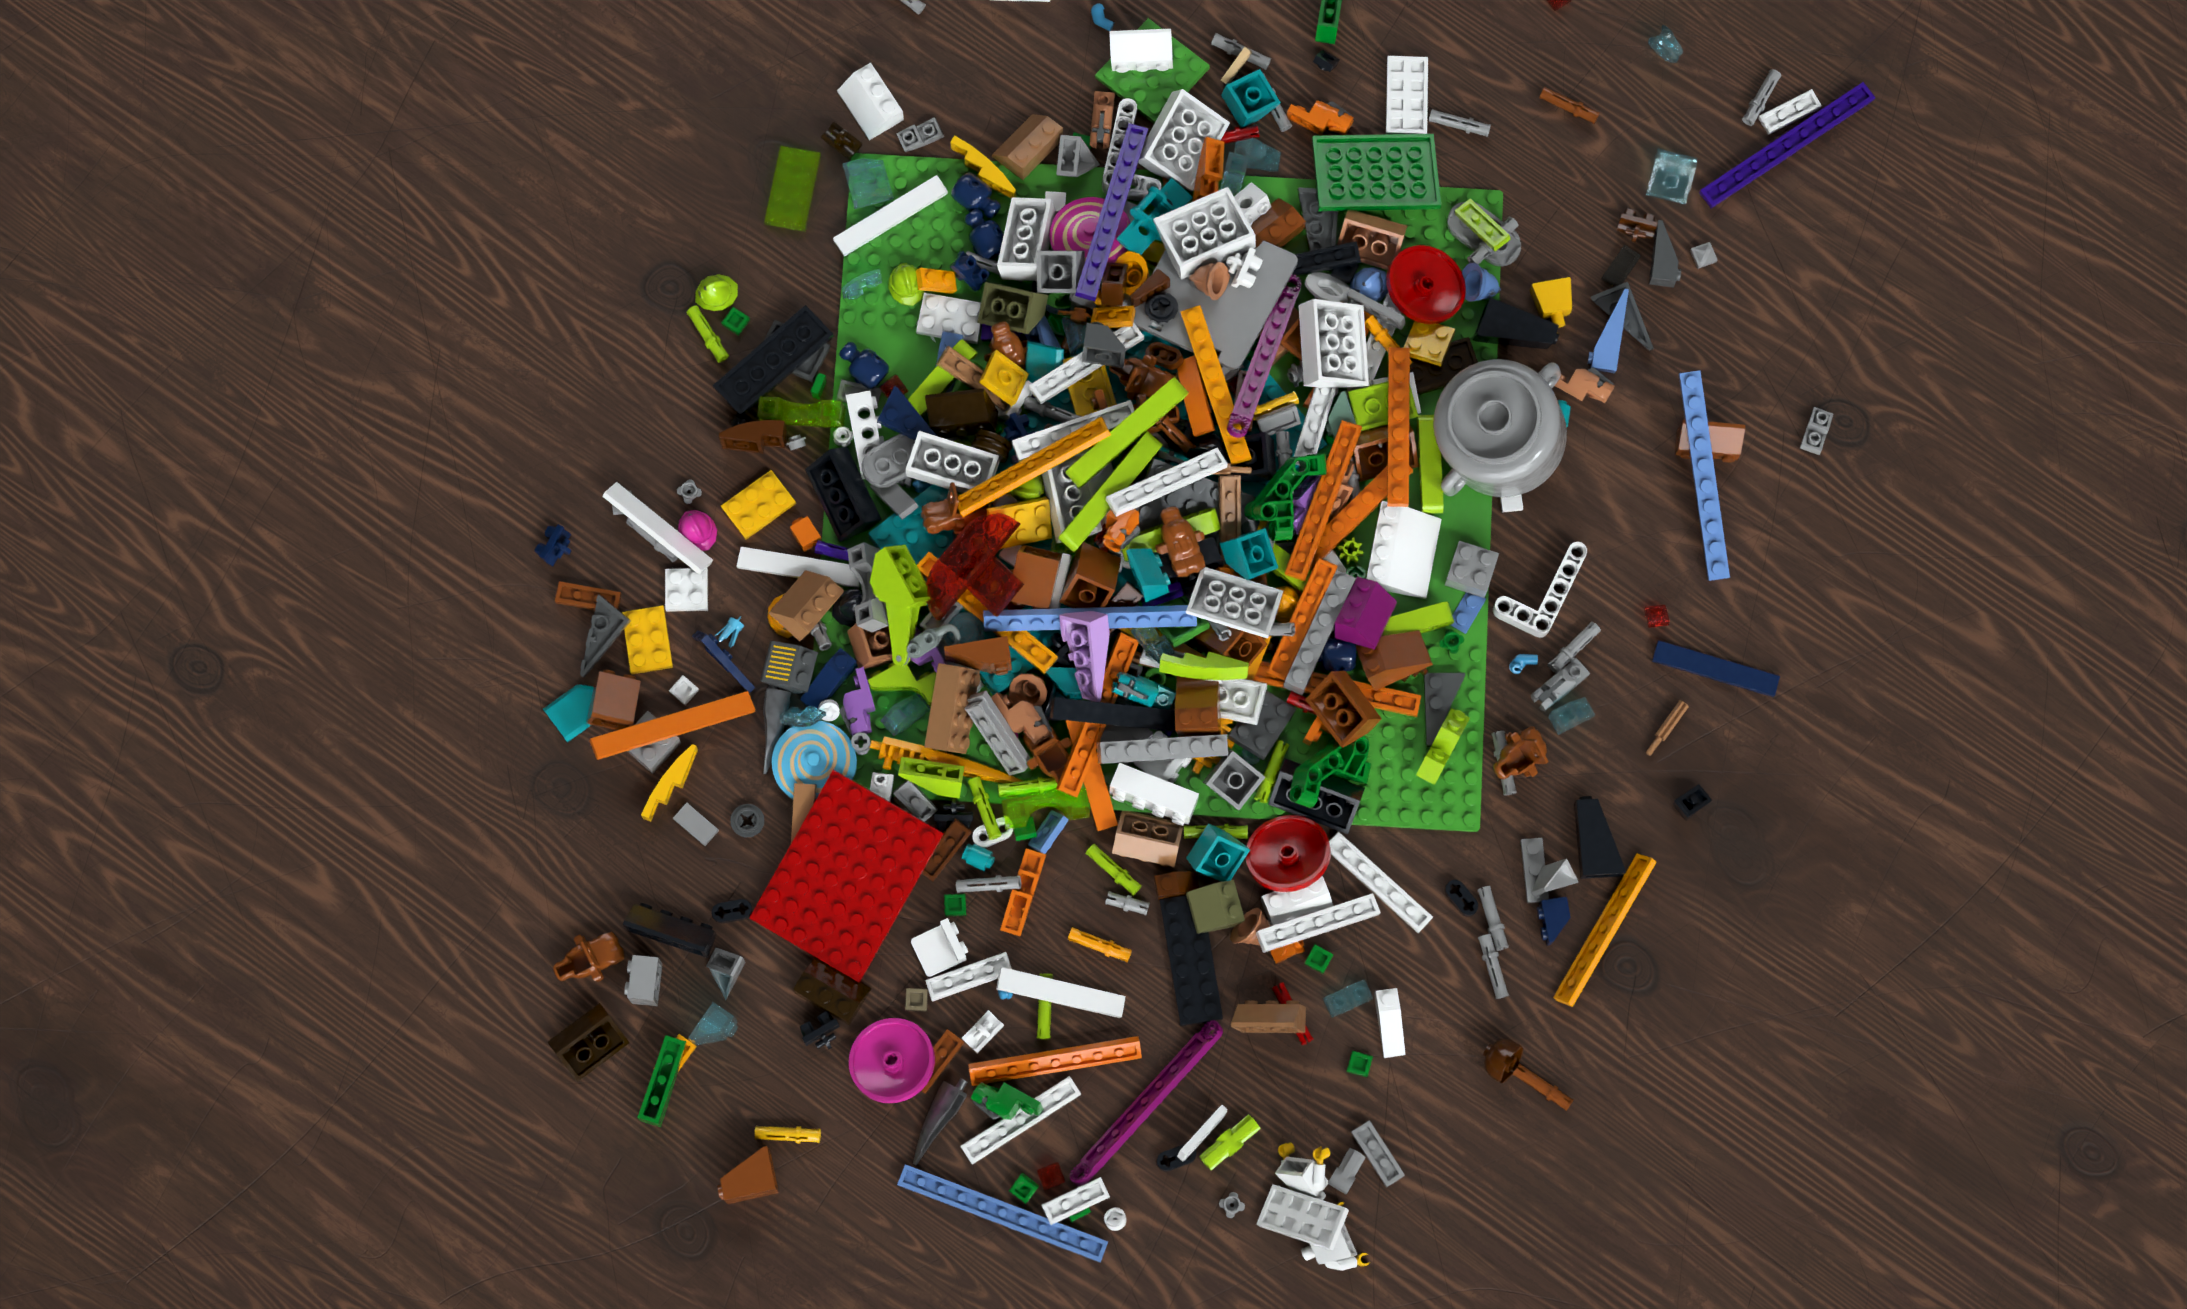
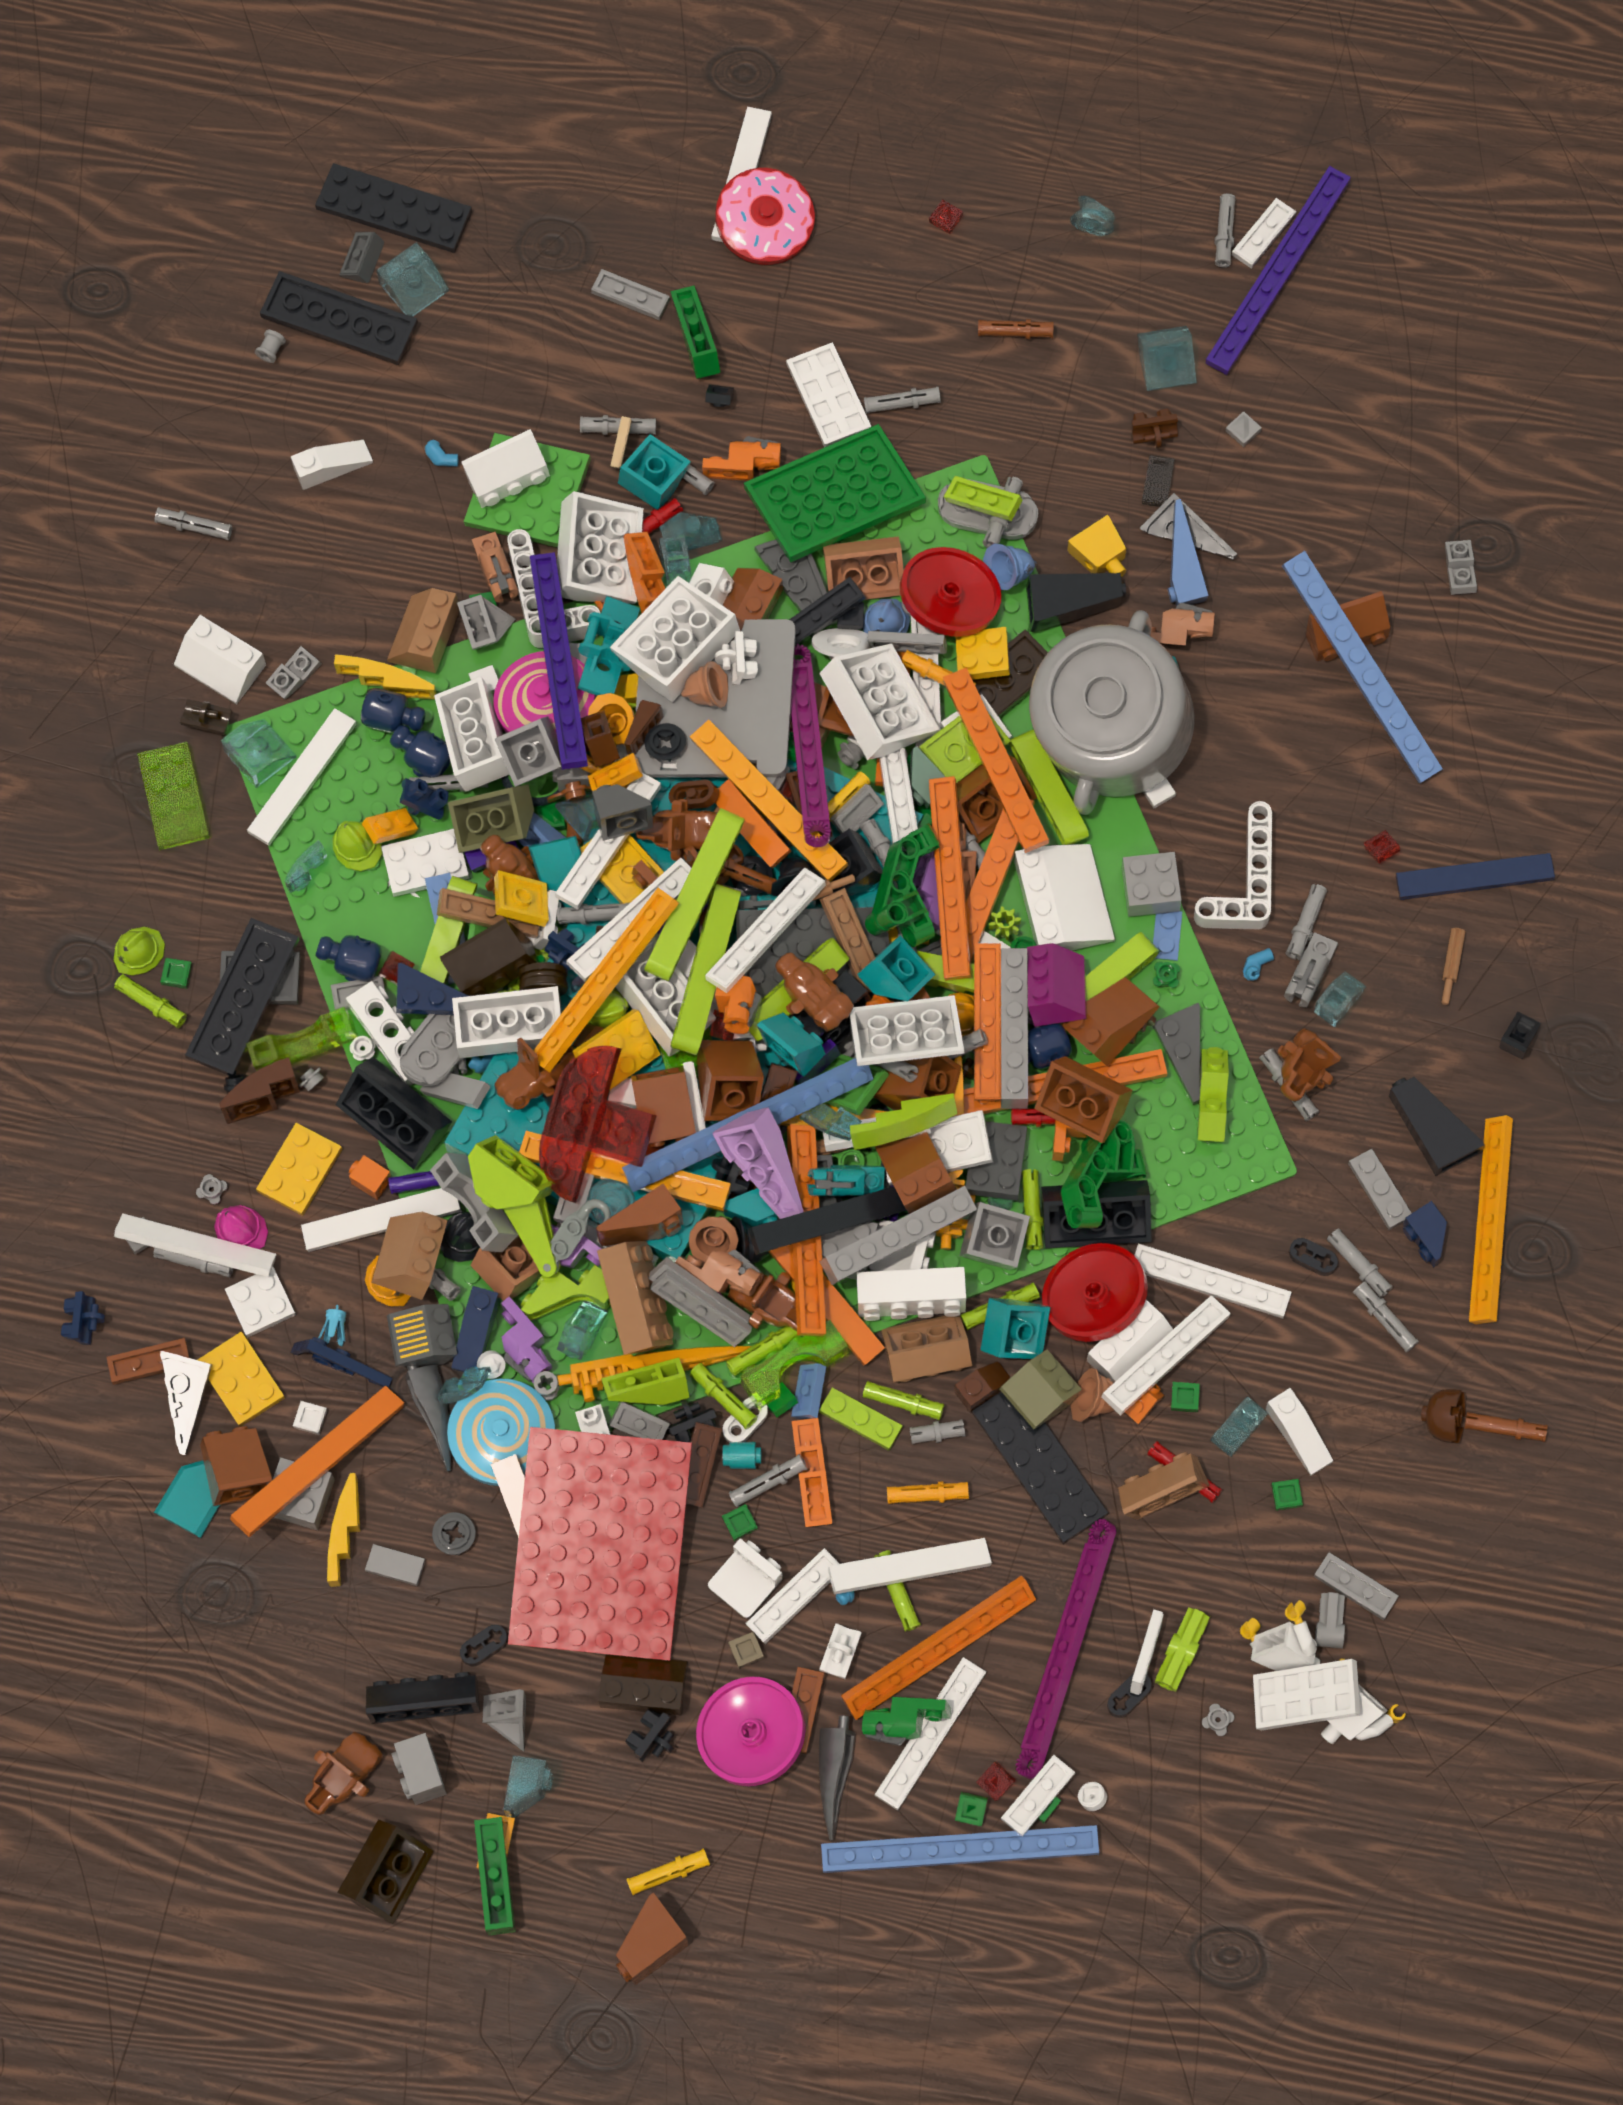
camera: 20 degrees left, 5 degrees down
green tile [811,373,827,400] -> none
light grey slope [1532,858,1578,896] -> none
dark grey slope [1649,220,1681,288] -> none
none -> lime plate [819,1387,903,1451]

